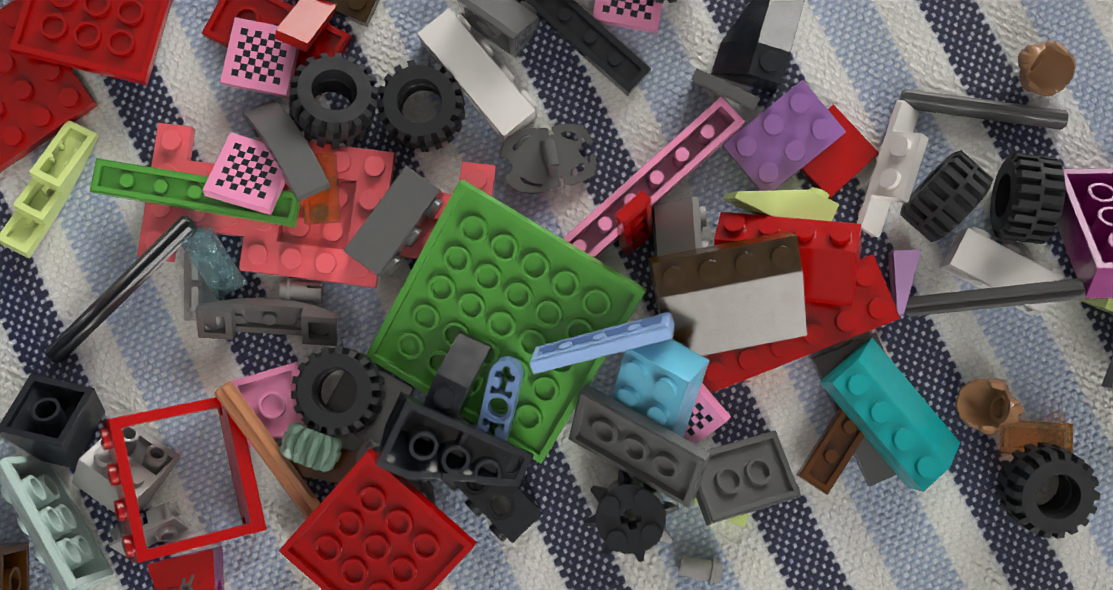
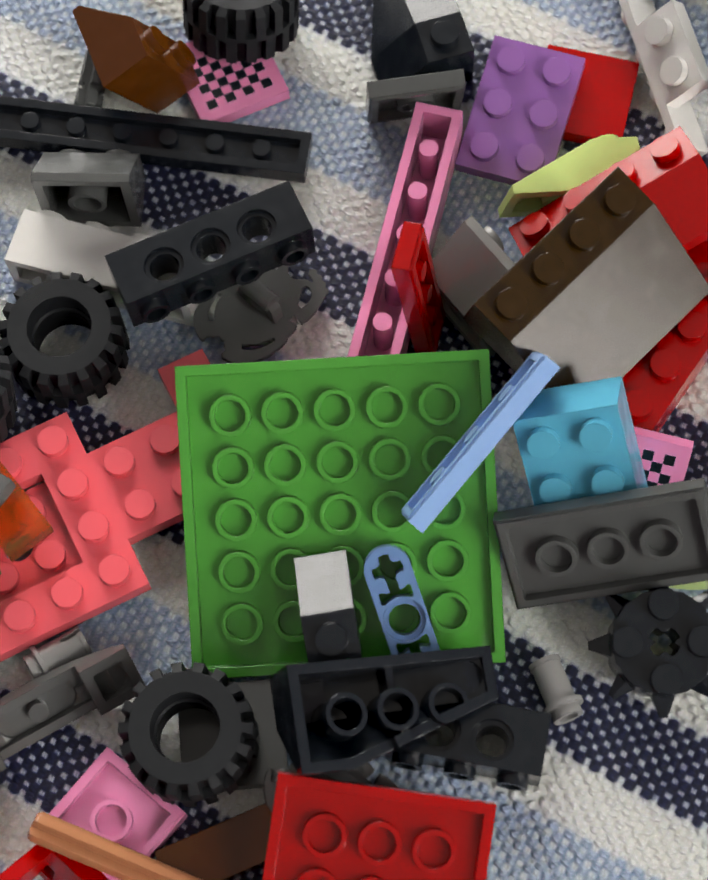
camera: 30 degrees left, 15 degrees down
sand green gear [279,422,343,472] -> none
dark grey brick [343,166,443,279] -> none
none -> black brick [105,180,316,327]
none -> light grey pin [529,654,584,725]

